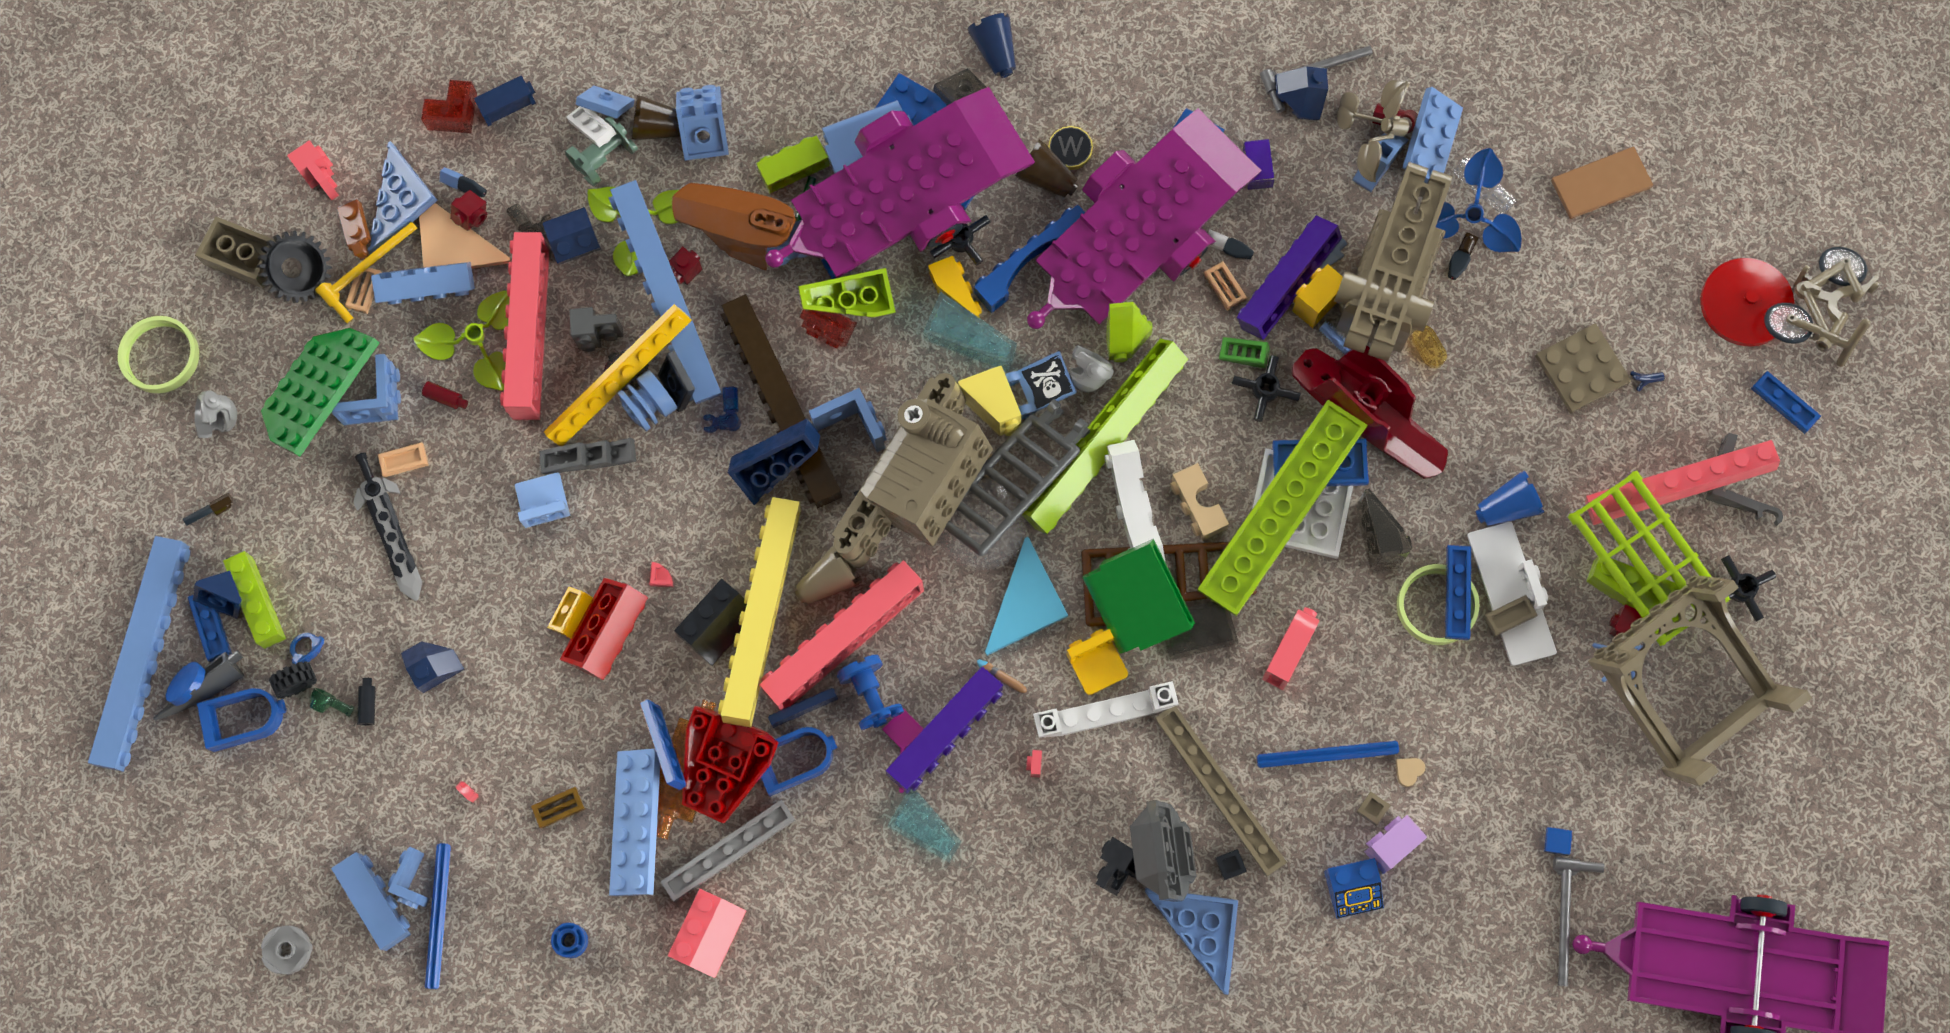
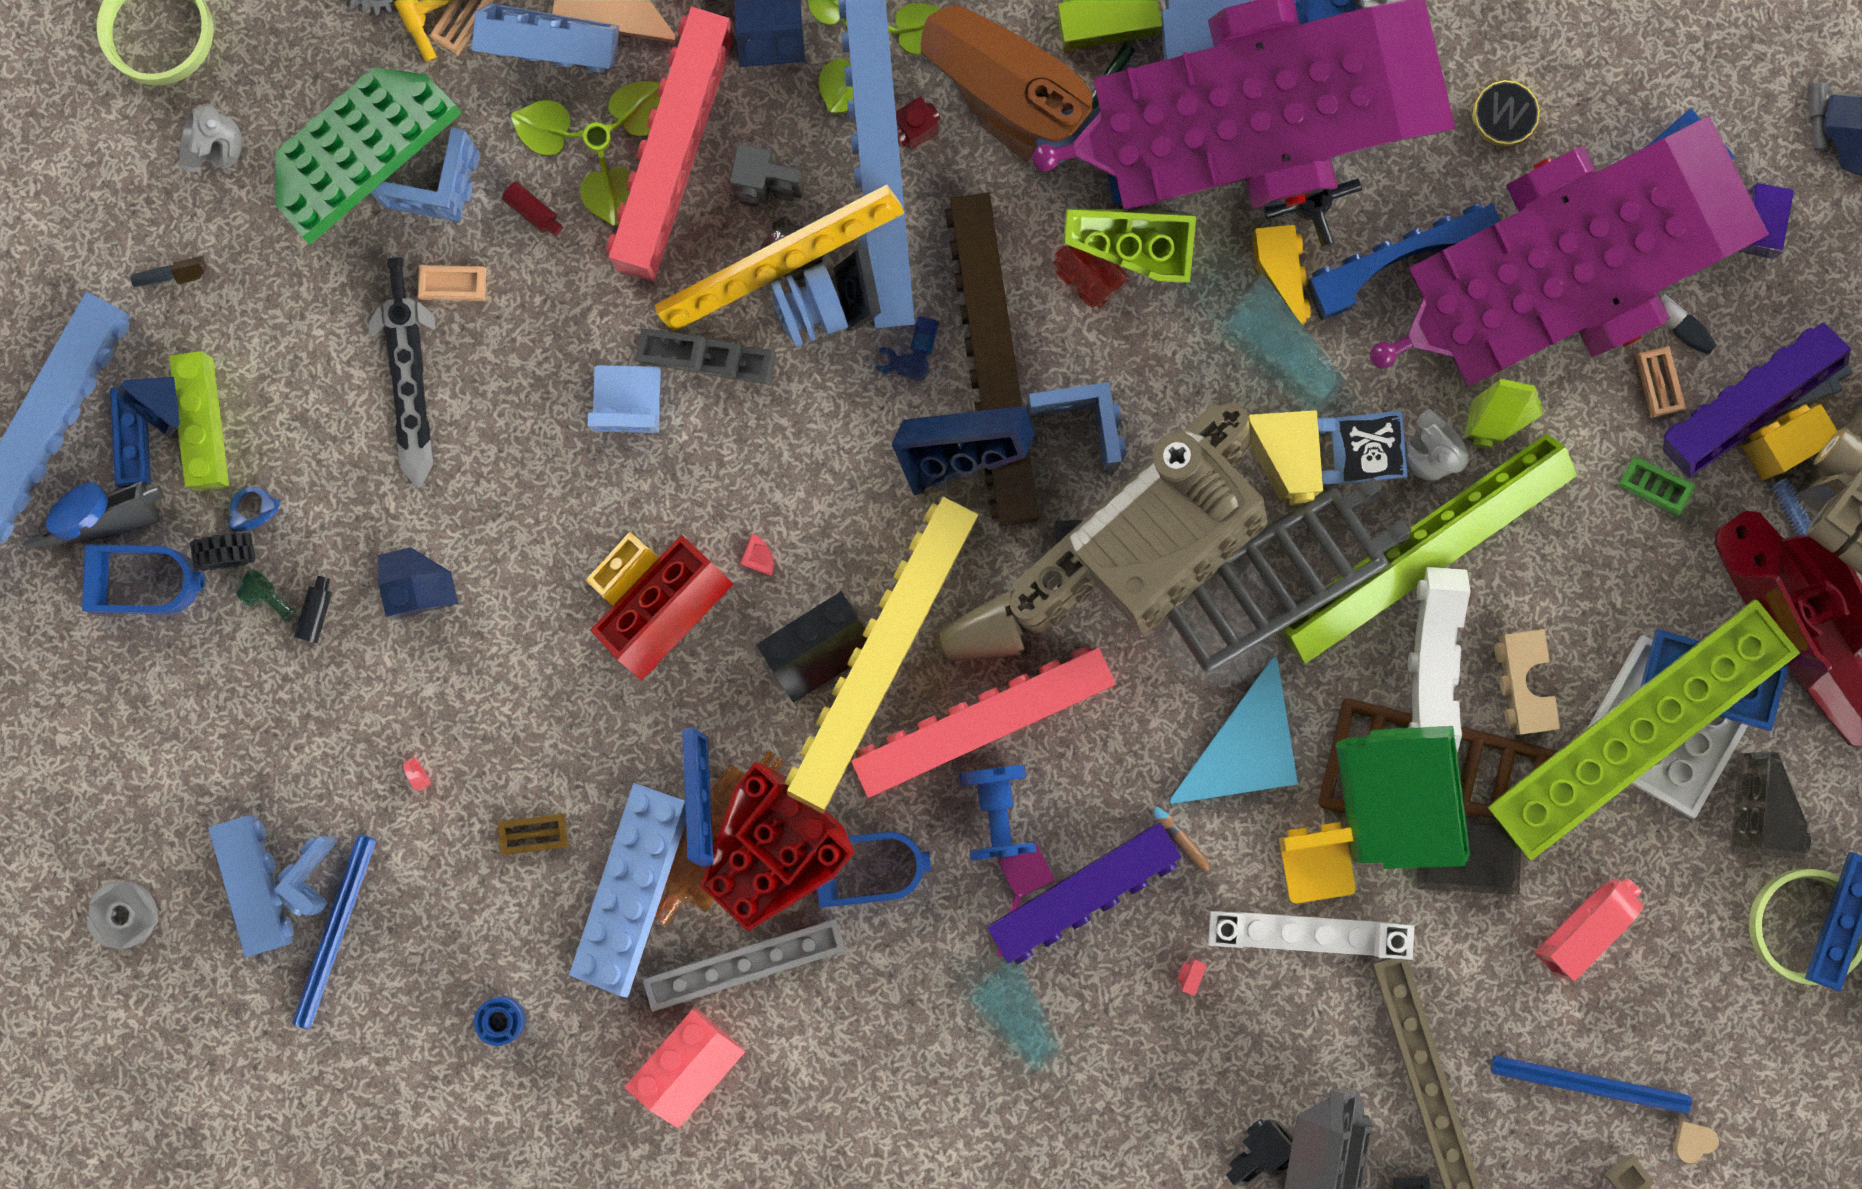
camera: 15 degrees right, 10 degrees up
dark blue tile [768,688,838,728] -> none
dark brown cone [1015,139,1079,198] -> none
black bar [1232,355,1301,422] -> none

